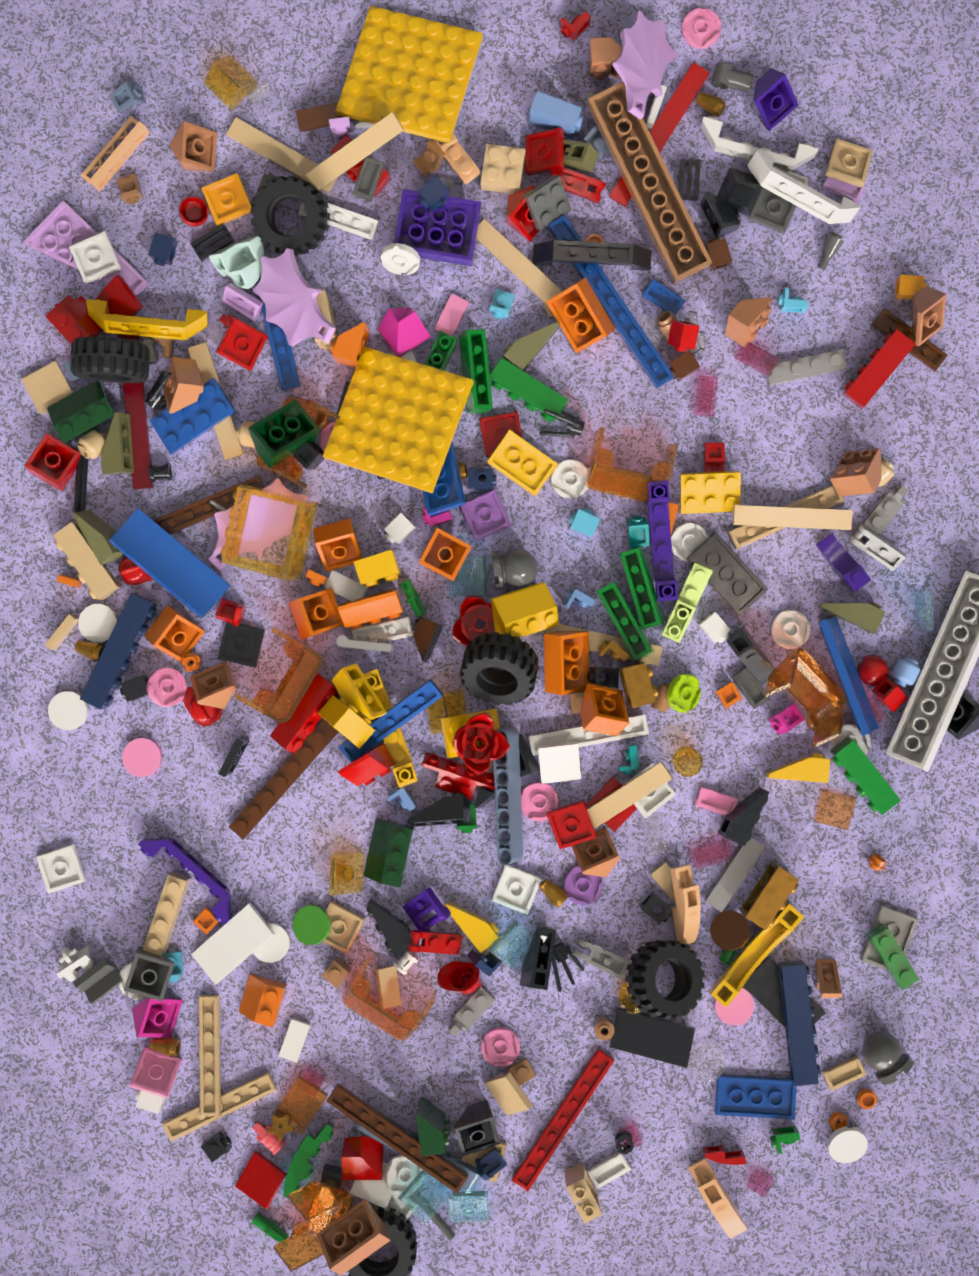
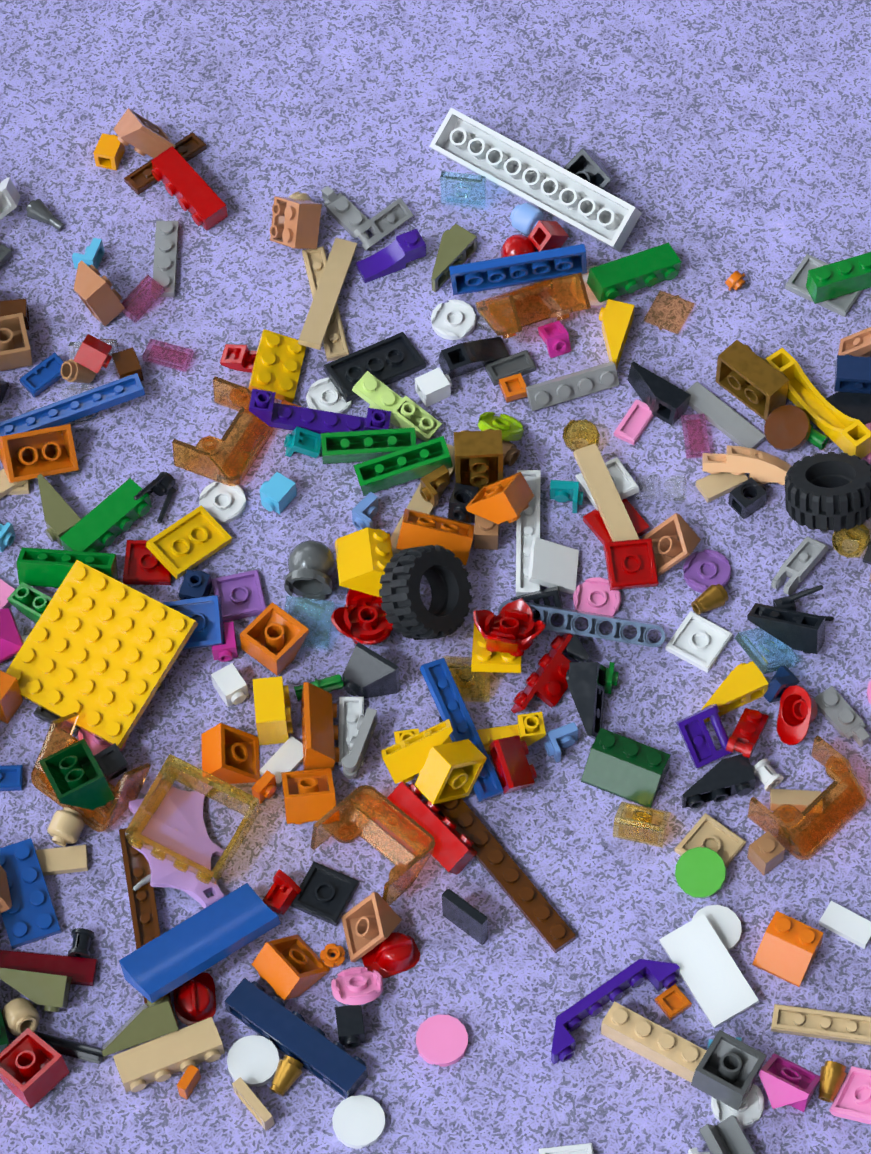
camera: 70 degrees left, 30 degrees down
none -> light grey plate [525,361,619,411]

